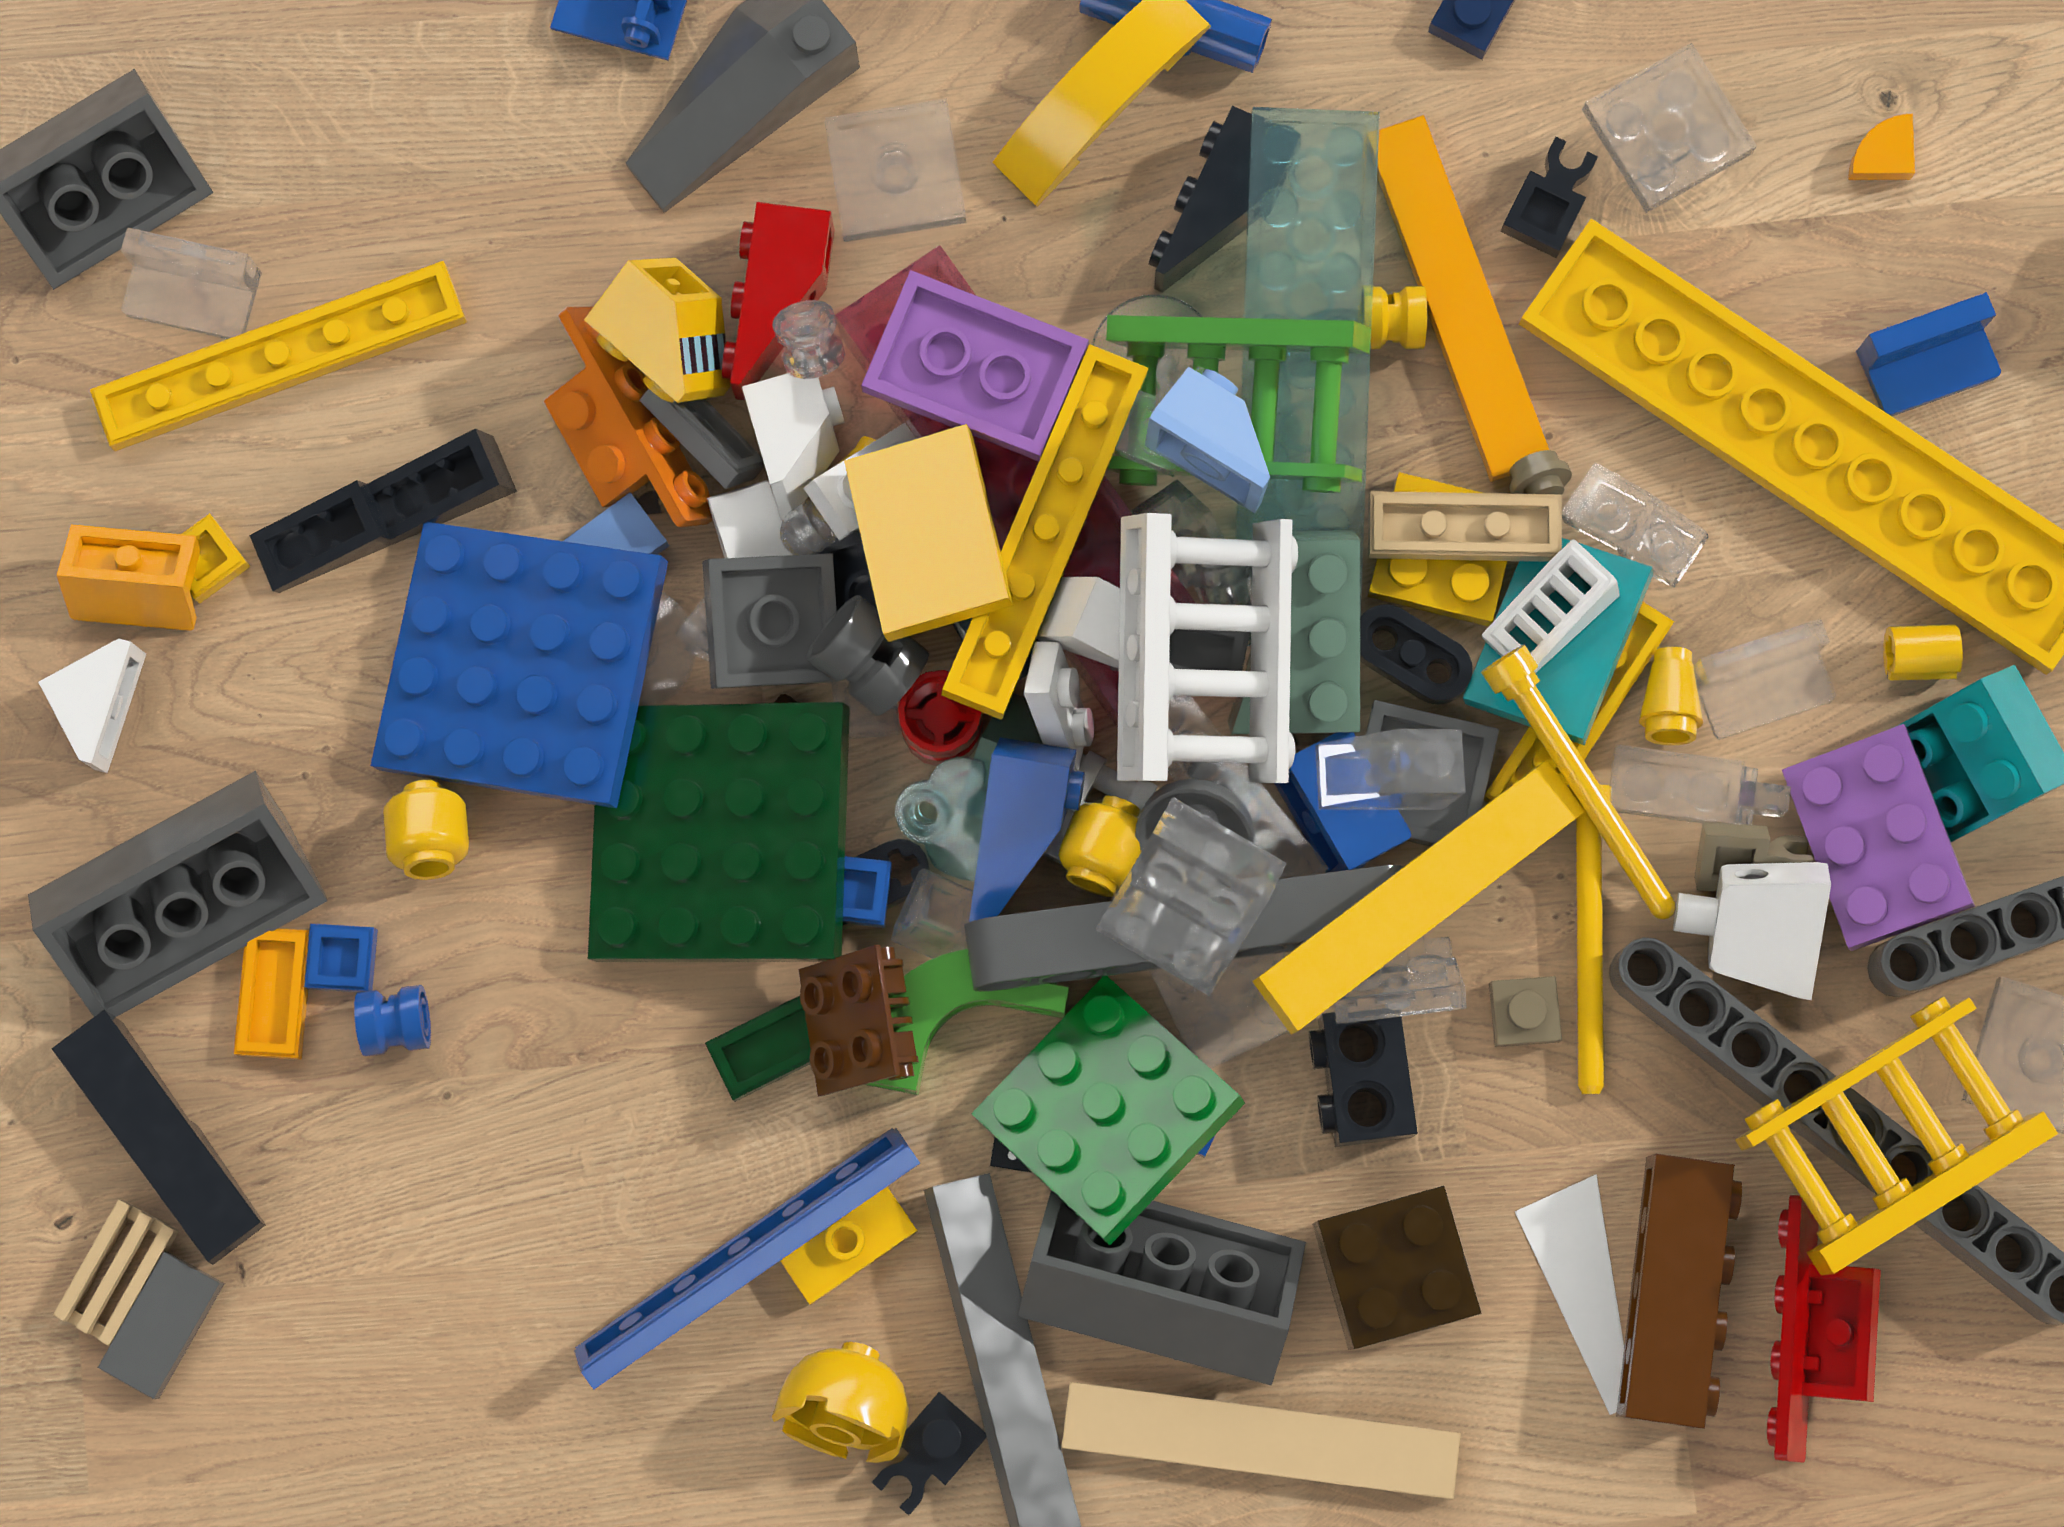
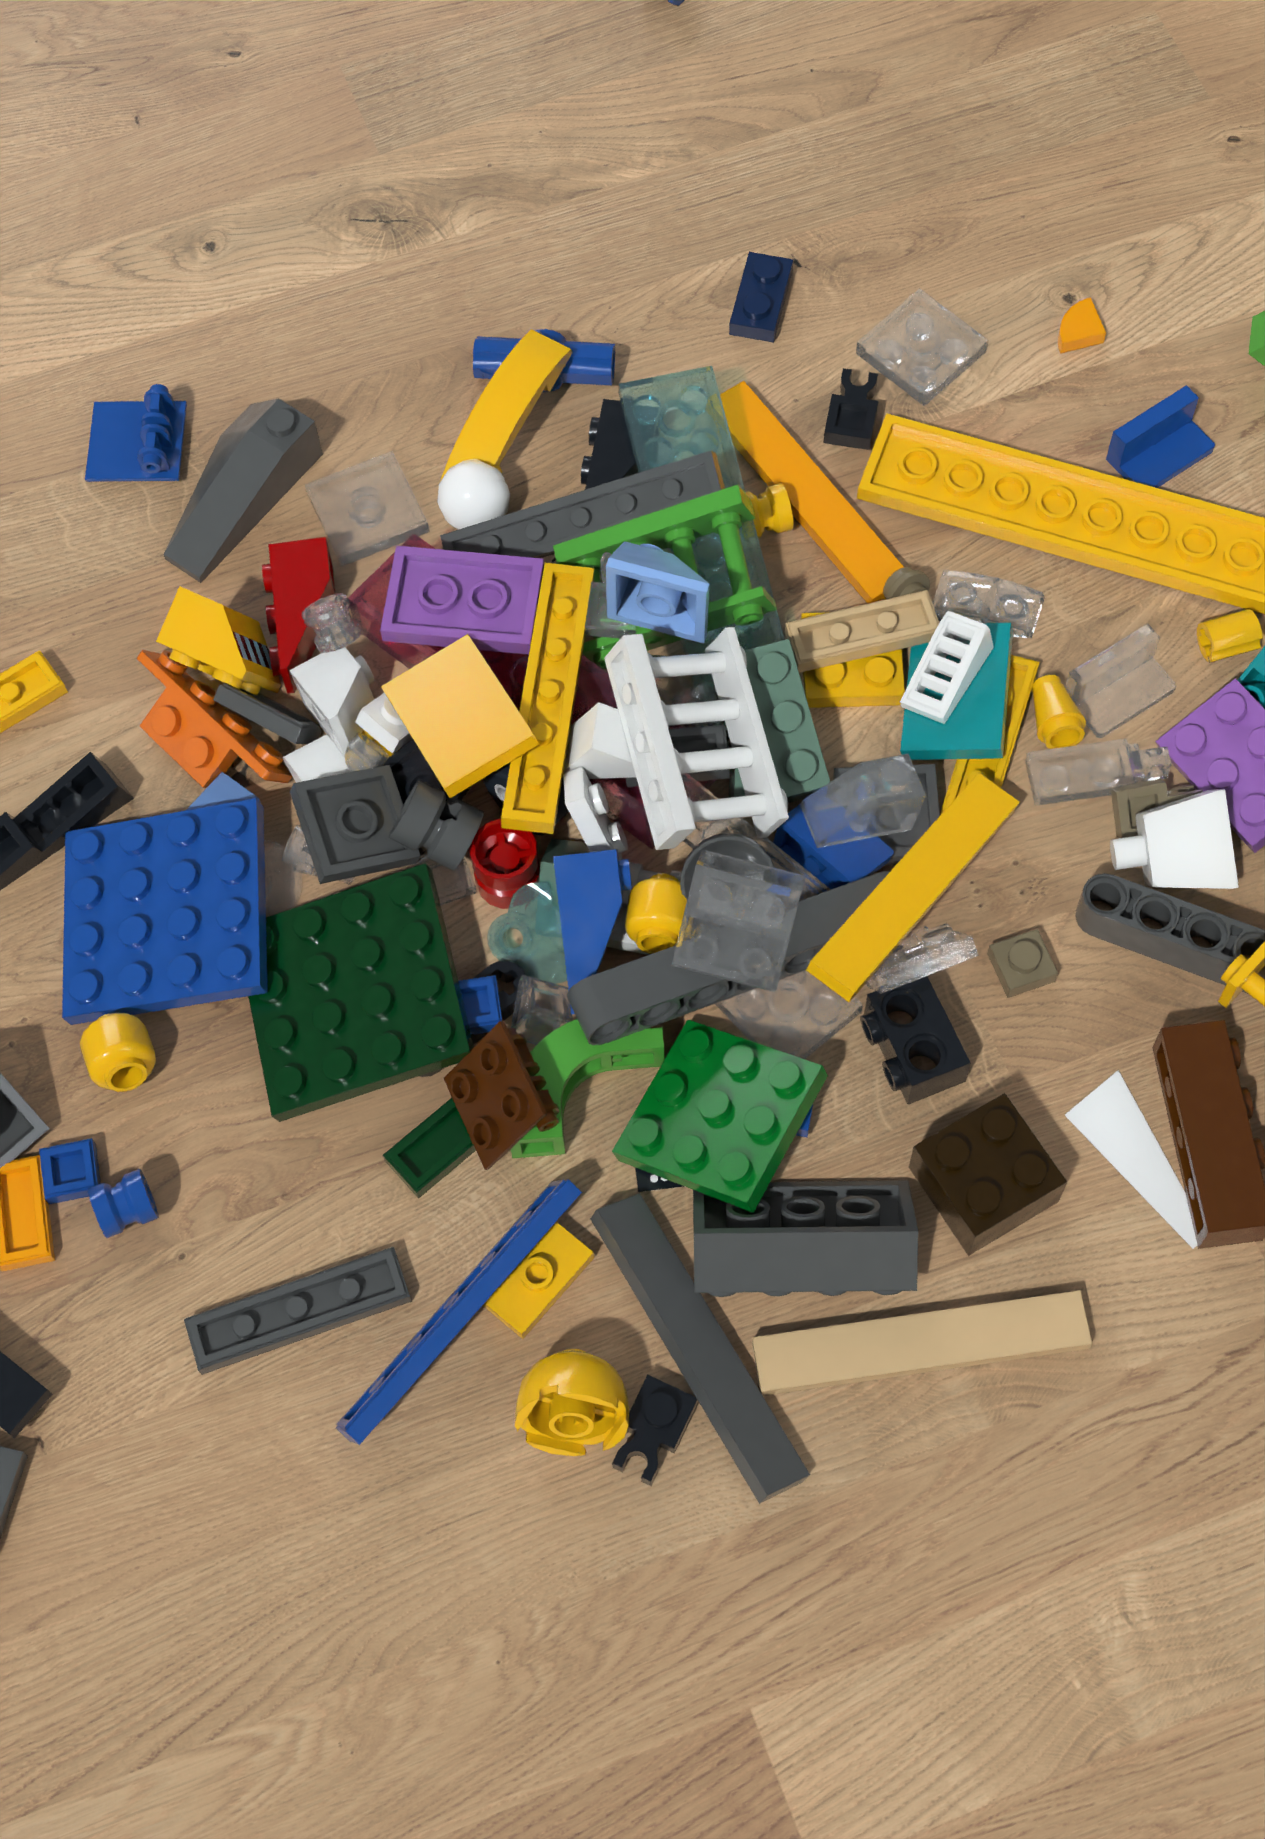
camera: 15 degrees left, 15 degrees down
black plate [1360,604,1472,705] -> none
yellow piece [1481,644,1676,920] -> none
yellow bar [1567,784,1611,1095] -> none
none -> dark grey tile [184,1247,412,1375]
none -> white hair [437,459,510,530]
none -> dark grey plate [440,450,725,558]

